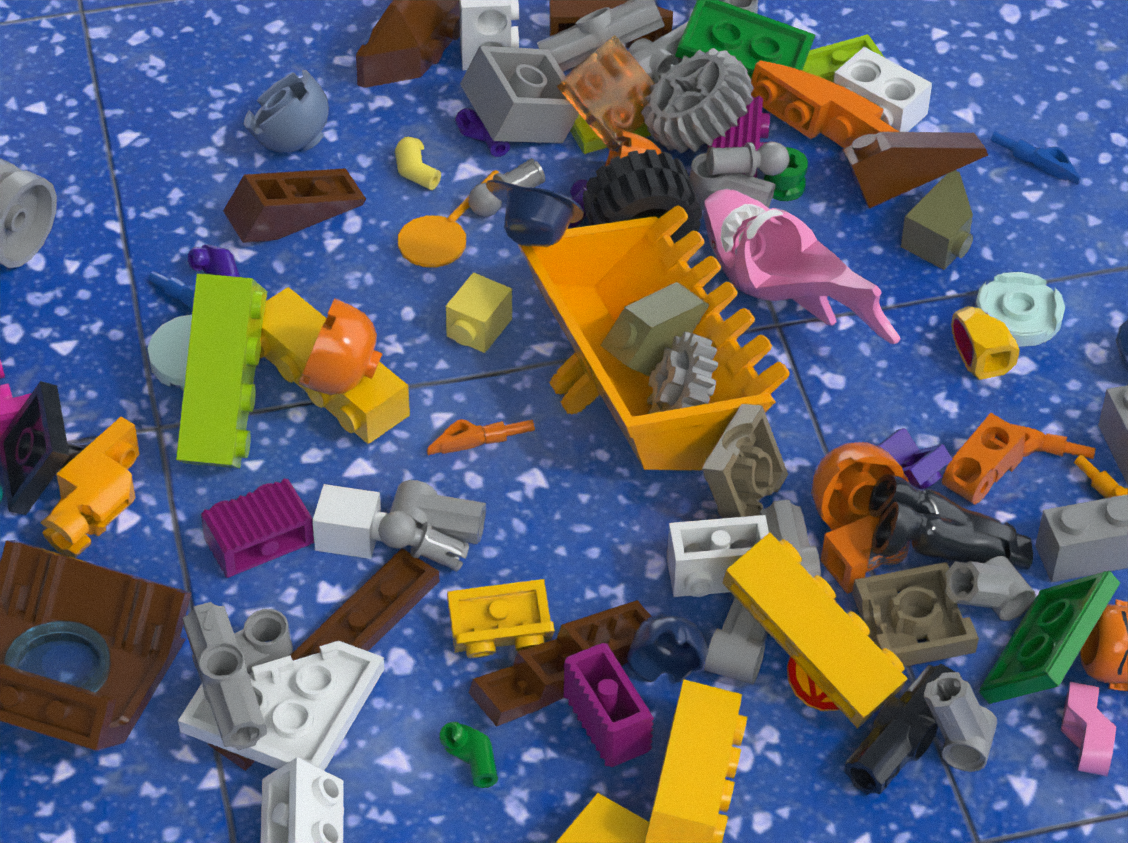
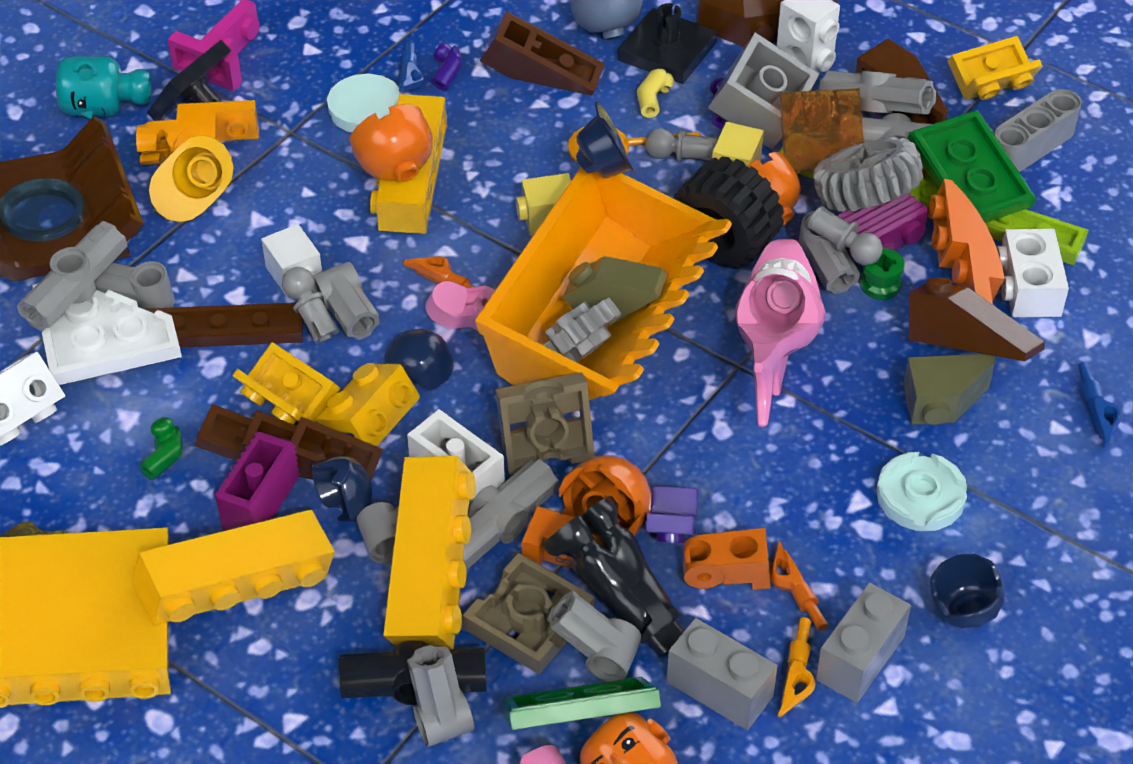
camera: 50 degrees right, 0 degrees up
lime wedge [176,273,267,469] -> none
magenta brick [201,478,314,578] -> none
yellow rock [951,306,1020,380] -> none
none -> yellow piece [149,135,234,222]
none -> yellow bracket [316,363,420,446]
none -> dark blue hair [384,328,454,391]
none -> bright pink piece [425,281,495,331]
none -> black tile [618,3,718,84]
none -> light yellow brick [712,122,764,166]

